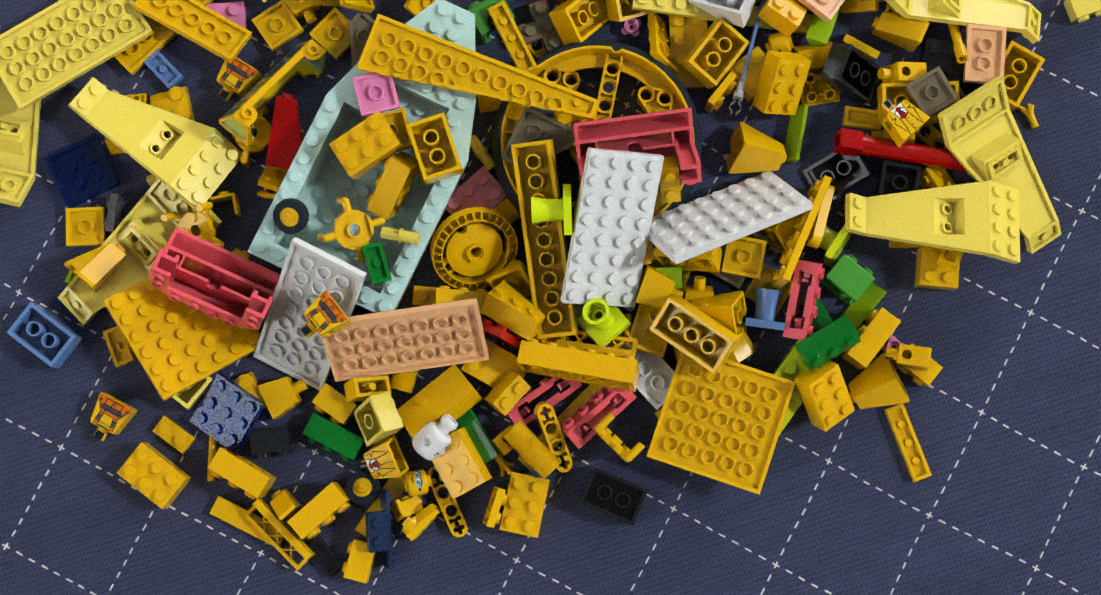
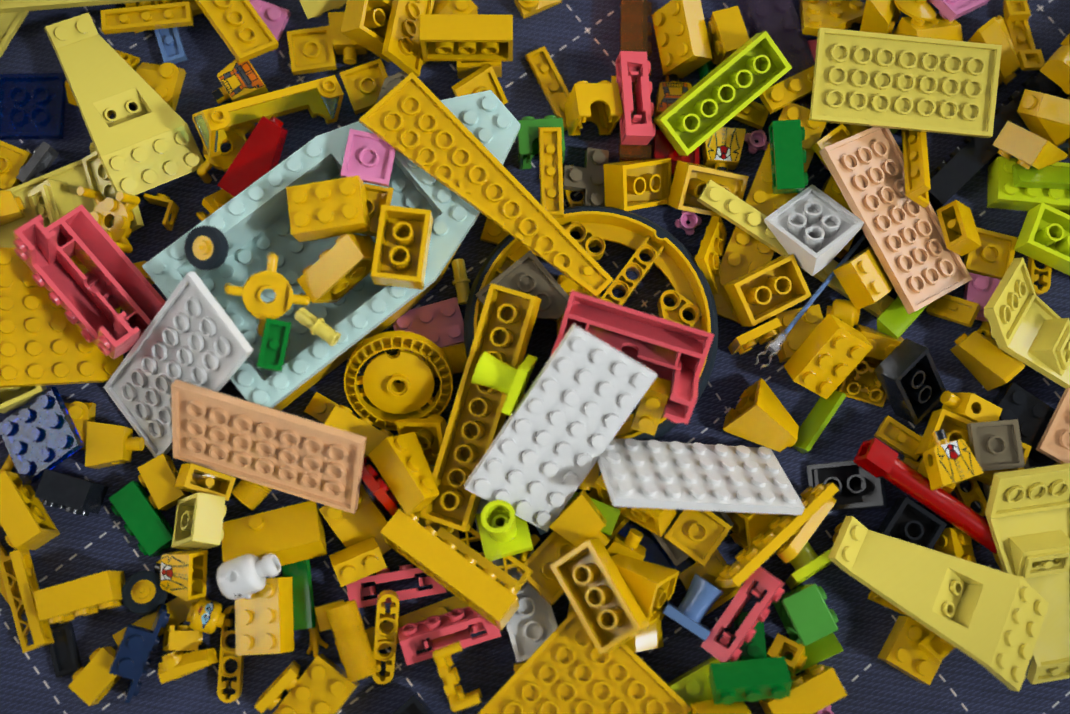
camera: 15 degrees right, 5 degrees down
yellow slope [269,489,302,521] -> none
torso [300,290,352,339] -> none
yellow plate [842,34,880,60] -> none
yellow piece [948,24,968,64] -> none
none -> yellow plate [100,1,193,35]
none -> yellow brick [767,633,808,674]

